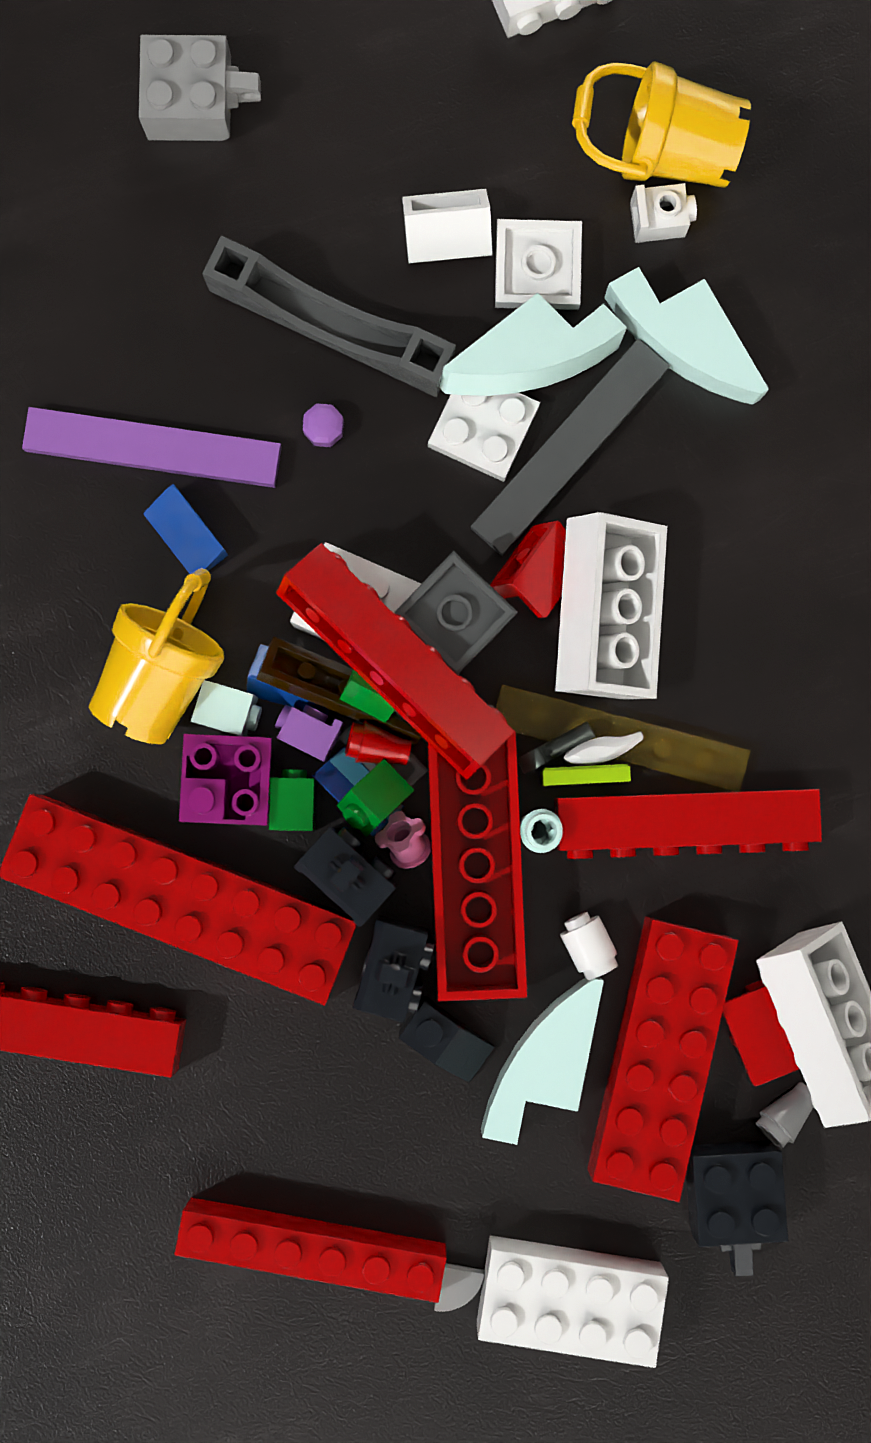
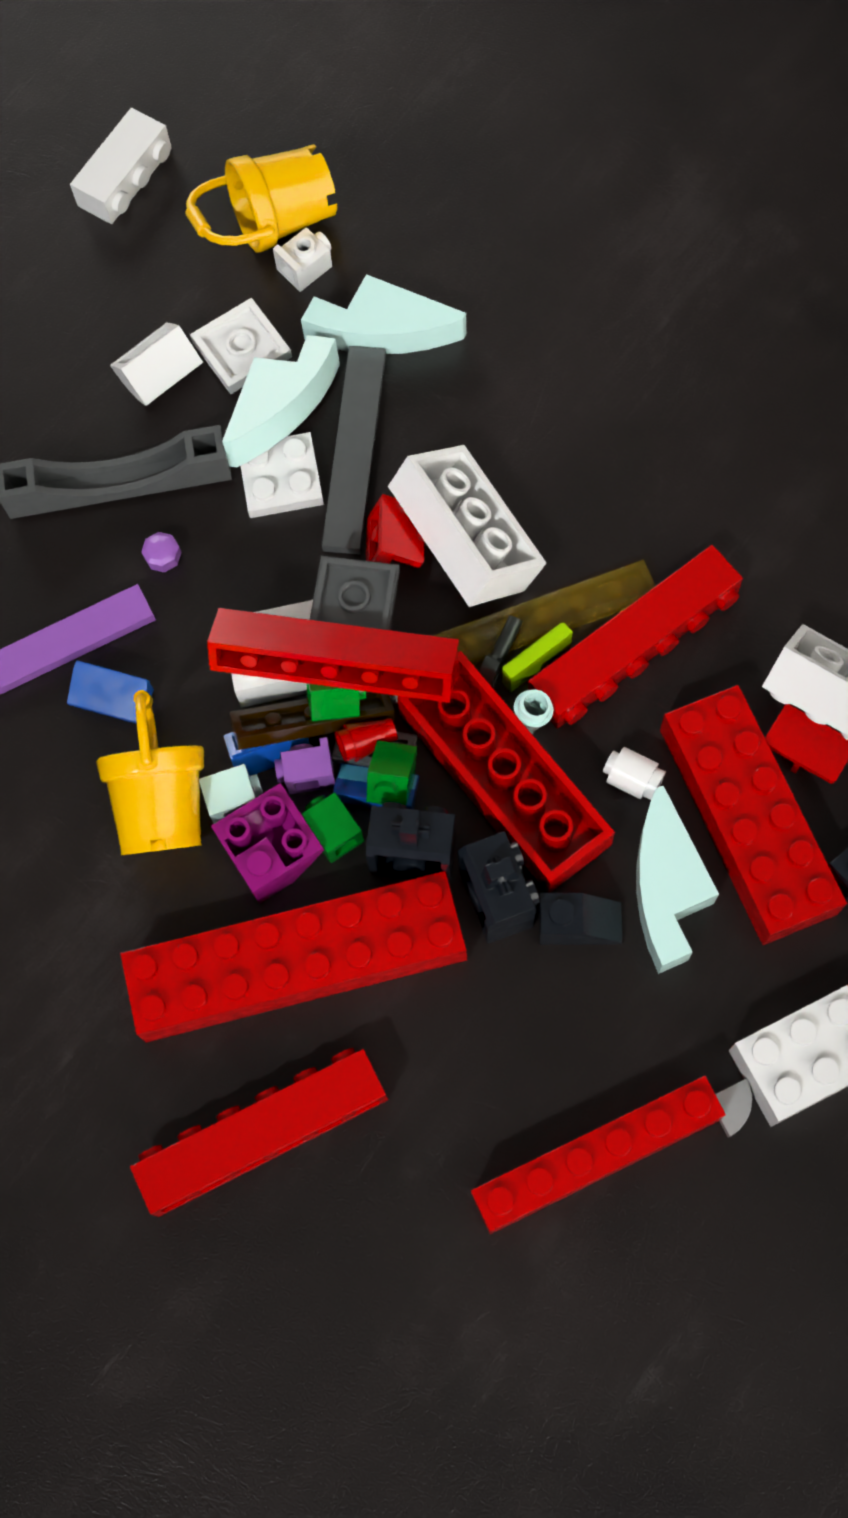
camera: 25 degrees left, 15 degrees down
bright pink brick [375,811,431,869] -> none
white bar [564,731,643,767] -> none

